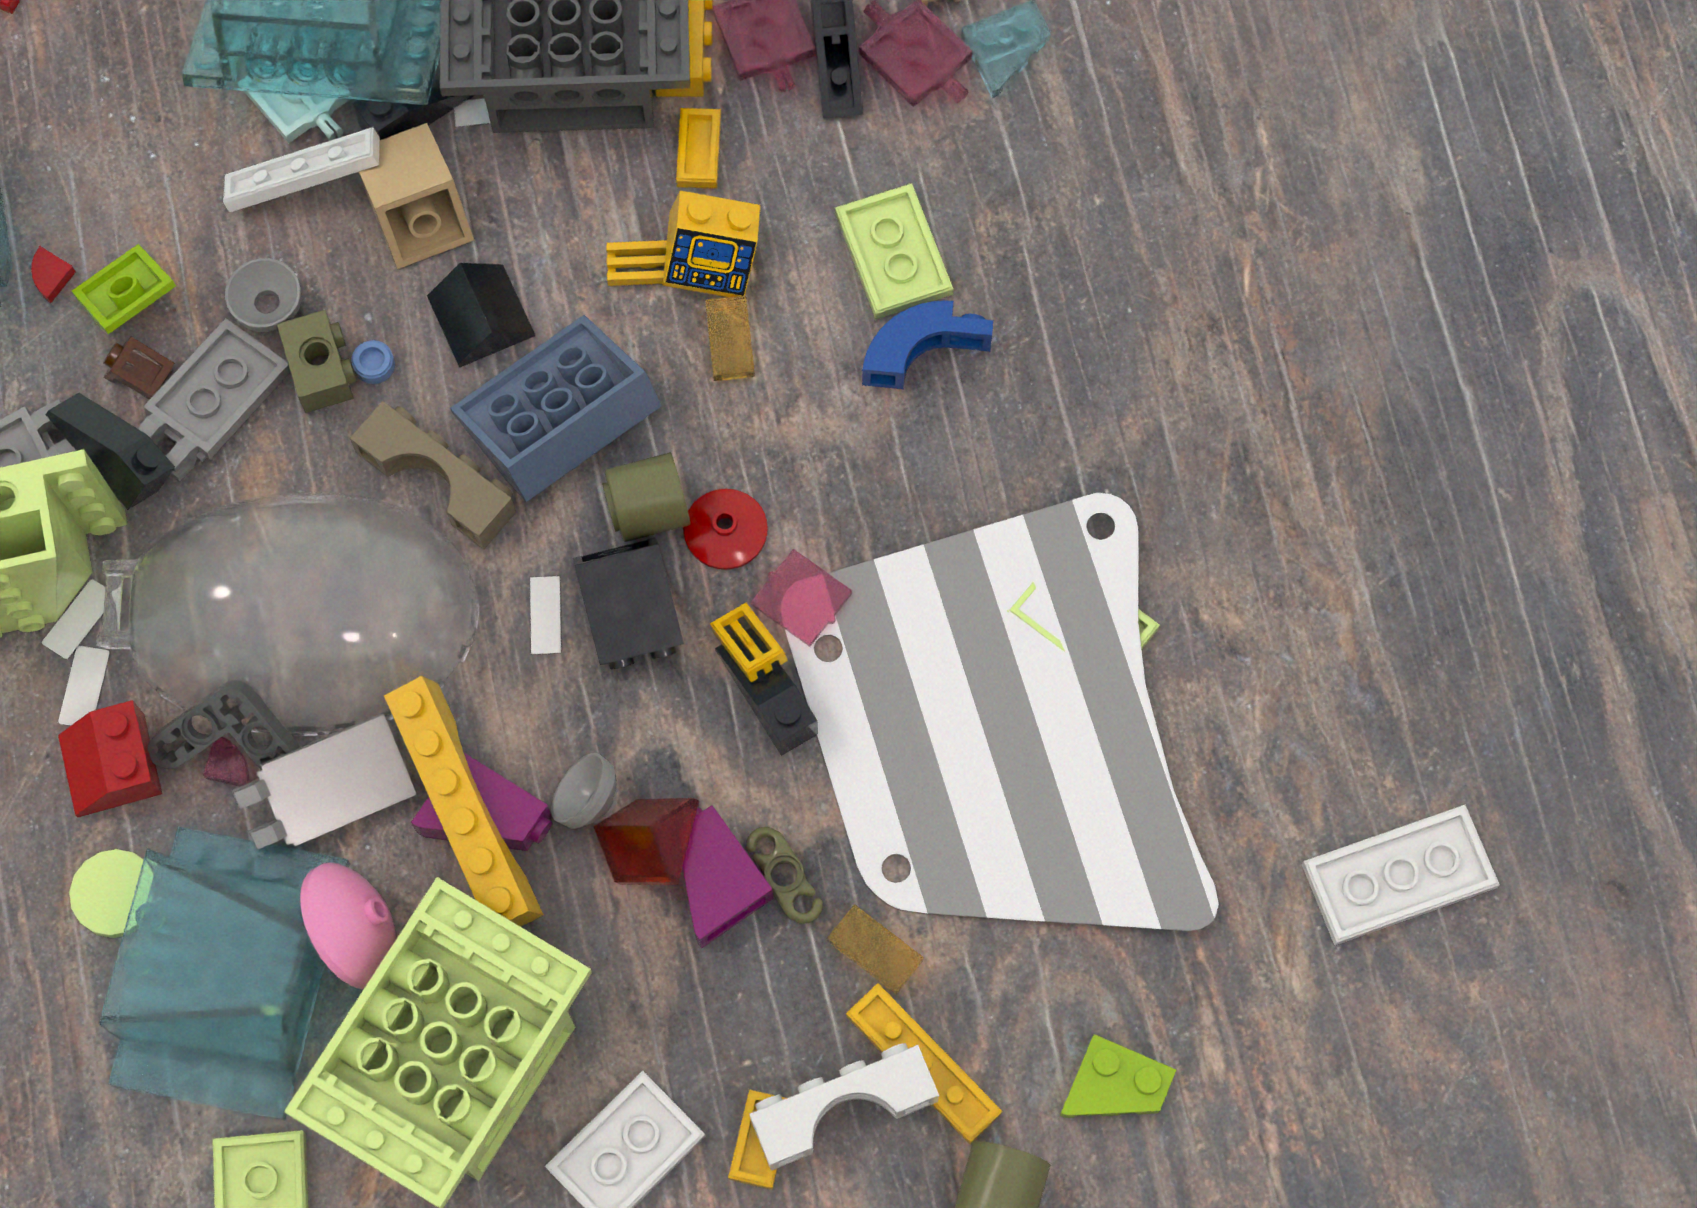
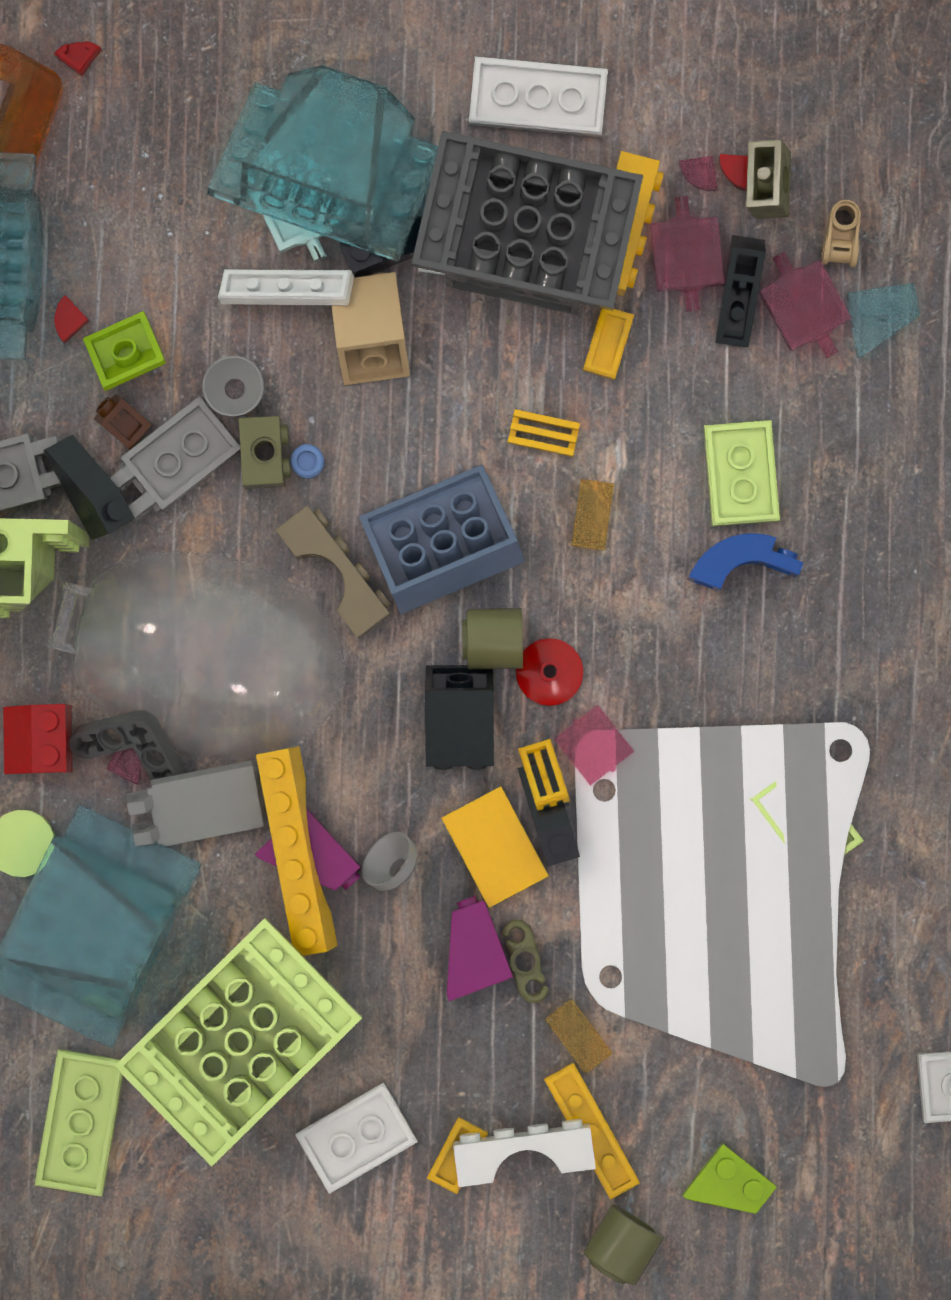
camera: 20 degrees right, 15 degrees up
white sticker [42,579,116,659] -> none
white sticker [58,646,110,726] -> none
bright pink dish [300,863,397,990] -> none
black slope [427,263,535,368] -> none
white sticker [530,576,561,654] -> none
clear red slope [593,798,699,885] -> none
slope [663,190,760,300] -> none
none -> yellow tile [442,786,549,908]

